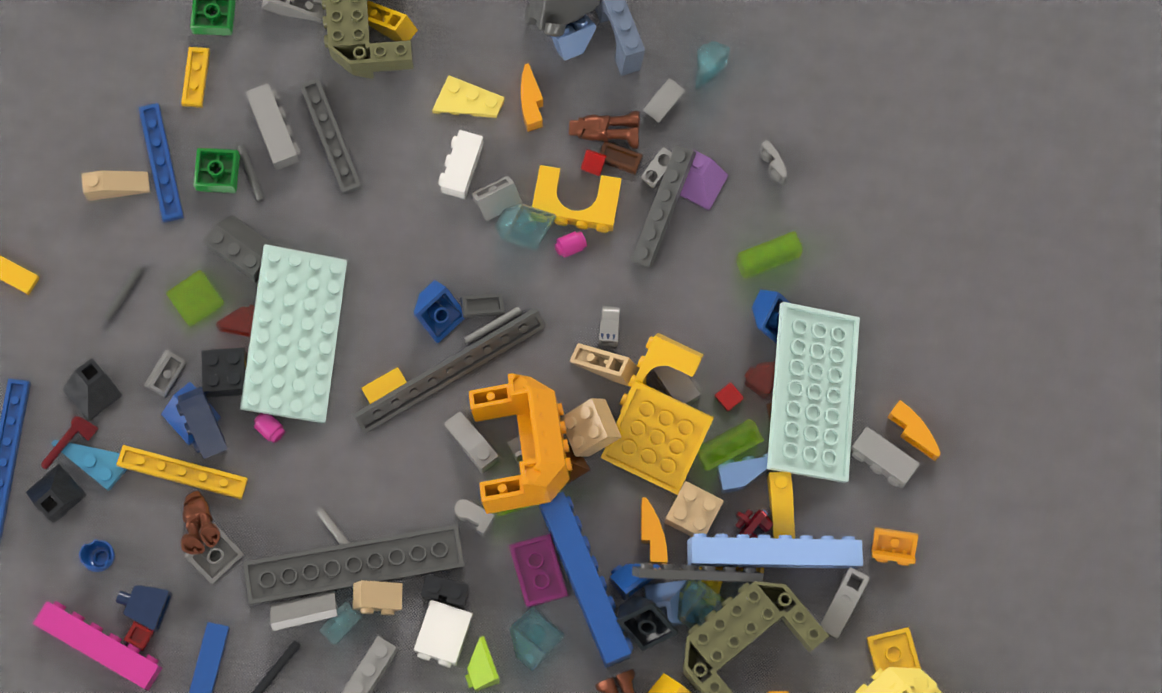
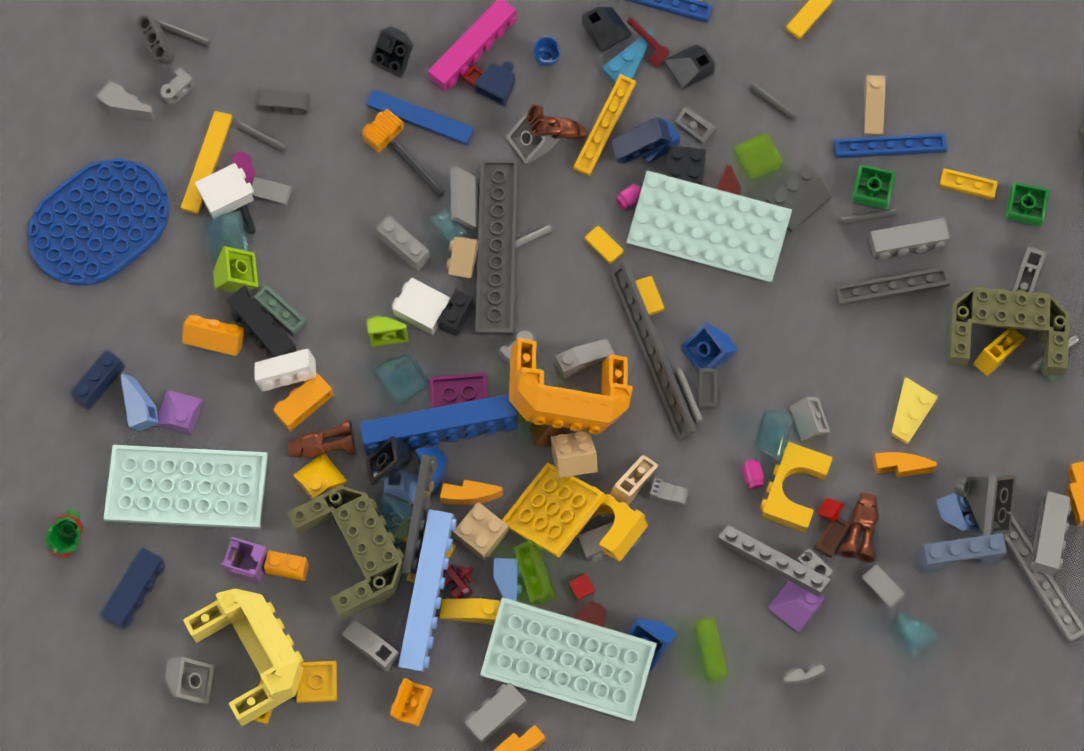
camera: 105 degrees right, 5 degrees down
white brick [438,130,484,199] -> none
none -> yellow tile [584,226,624,264]

